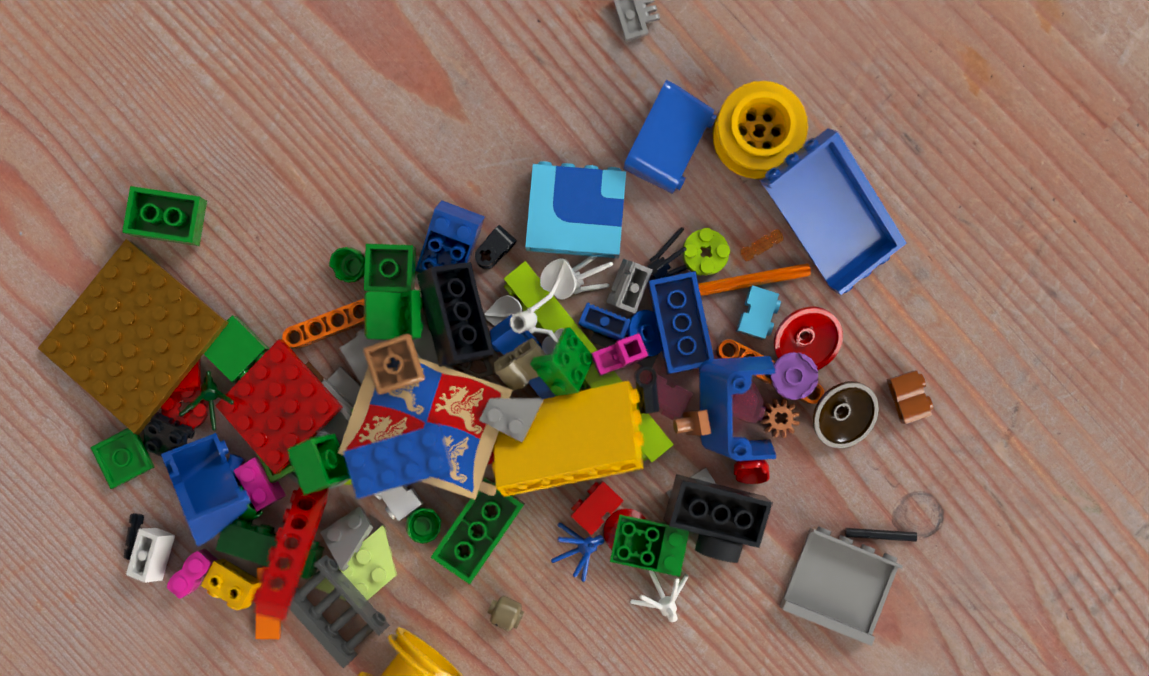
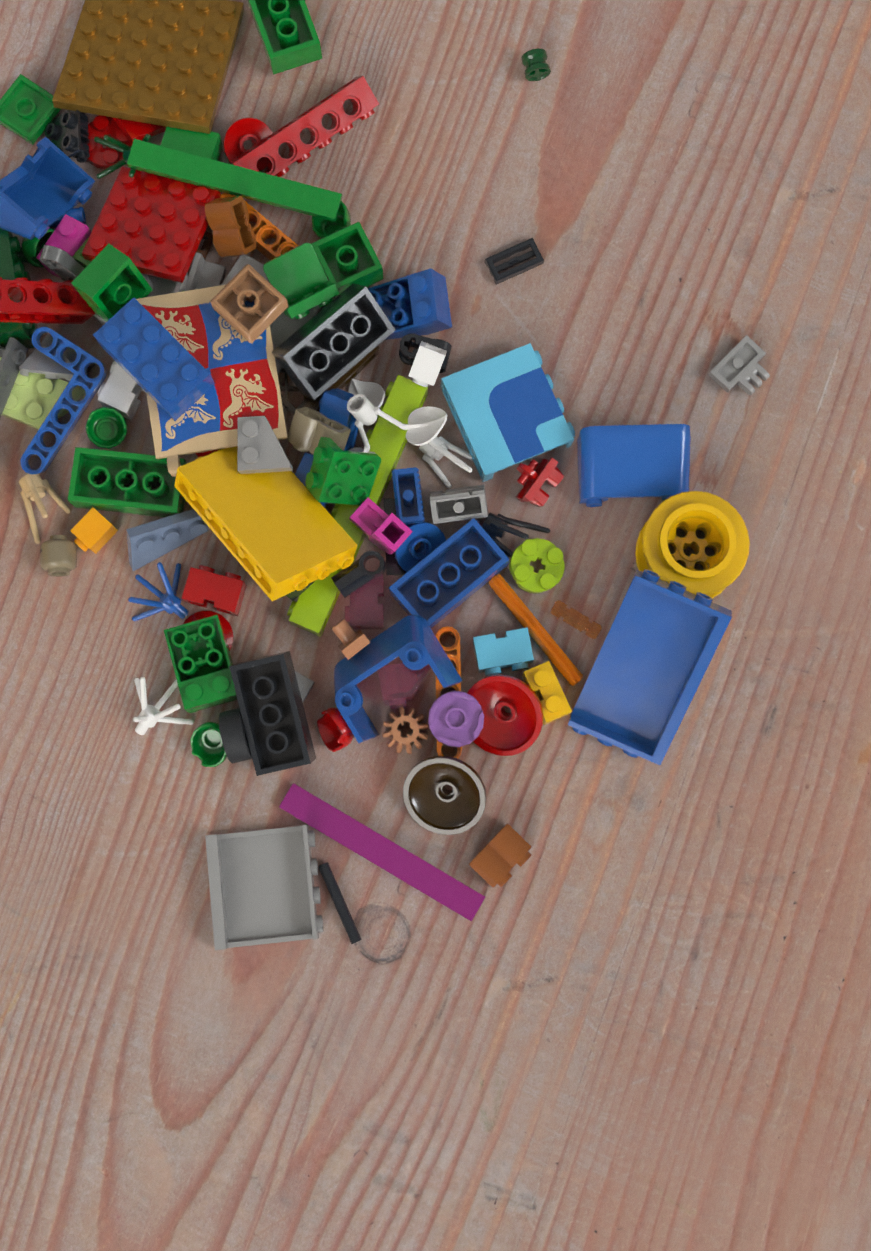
camera: 60 degrees right, 5 degrees down
none -> tan plant [19,474,71,544]
none -> blue beam [20,327,107,474]
none -> dark grey beam [40,245,85,281]
none -> light orange brick [70,507,118,554]
none -> sand blue wing [126,509,209,571]
none -> green tile [127,139,342,222]
none -> green hair [190,722,227,767]
none -> dark orange brick [205,196,256,257]
none -> red dish [223,118,273,171]
none -> red brick [228,76,379,177]
none -> magenta tile [279,783,485,922]
none -> white brick [408,341,447,387]
none -> black tile [485,238,544,285]
none -> red hips [516,457,564,507]
none -> dark green wheel [521,48,551,81]
none -> yellow brick [522,661,572,725]

